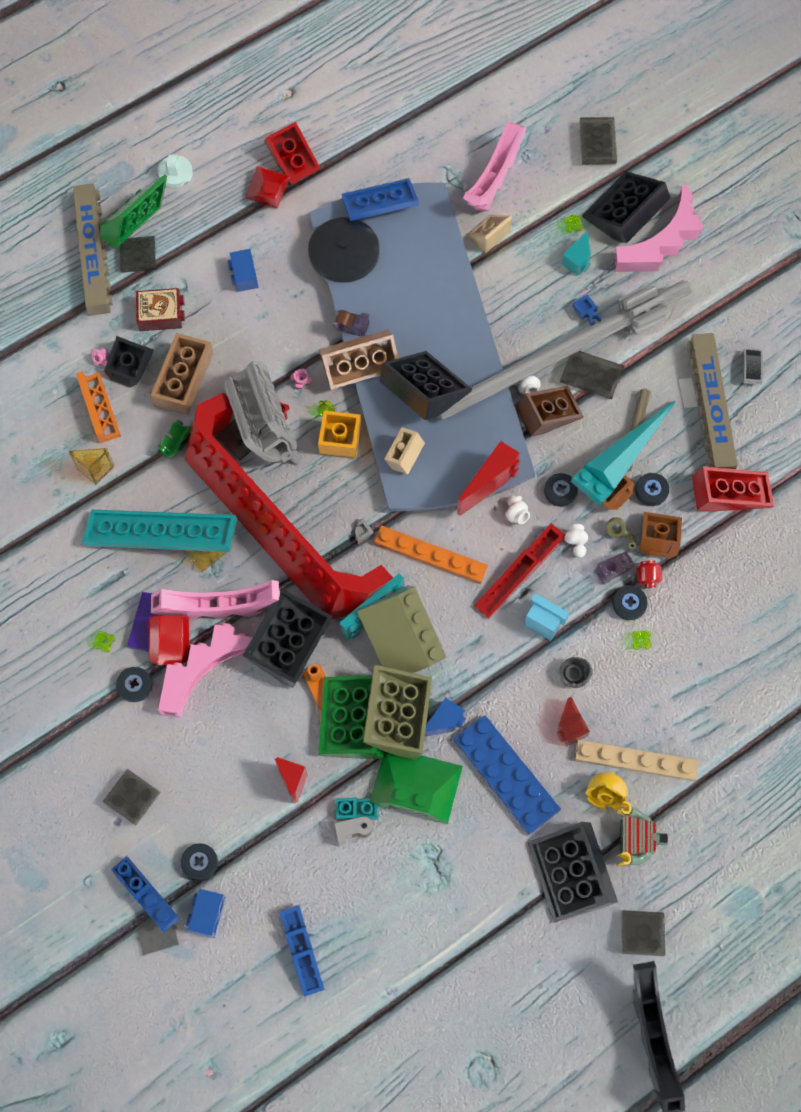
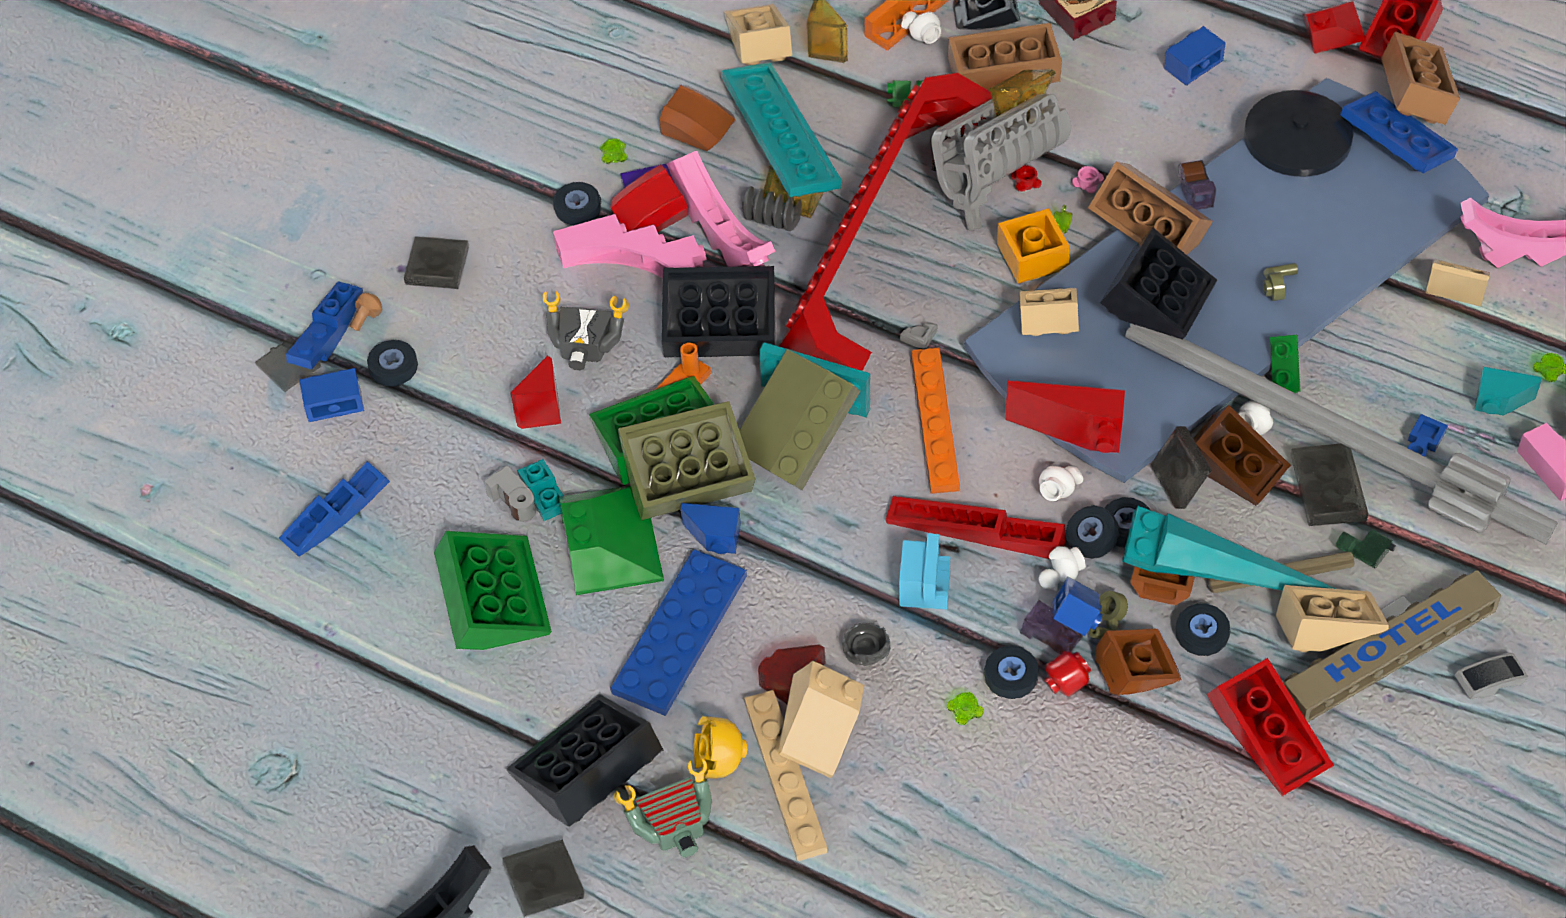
camera: 65 degrees right, 15 degrees down
none -> medium nougat plate [350,293,382,331]
none -> green slope [434,531,552,650]
none -> dark grey torso [543,291,629,371]
none -> dark orange slope [660,85,735,151]
none -> tan slope [724,4,792,65]
none -> dark grey piece [742,186,802,231]
none -> tan slope [778,661,864,778]
none -> white animal [901,11,941,44]
none -> clear yellow slope [990,69,1056,122]
none -> blue brick [1052,576,1102,636]
none -> black bush [1066,505,1119,559]
none -> clear smoke plate [1151,426,1212,509]
none -> olive plate [1263,263,1298,301]
none -> green hinge [1270,335,1301,393]
none -> tan slope [1276,585,1389,652]
none -> clear green piece [1335,529,1396,569]
none -> medium nougat brick [1381,32,1460,125]

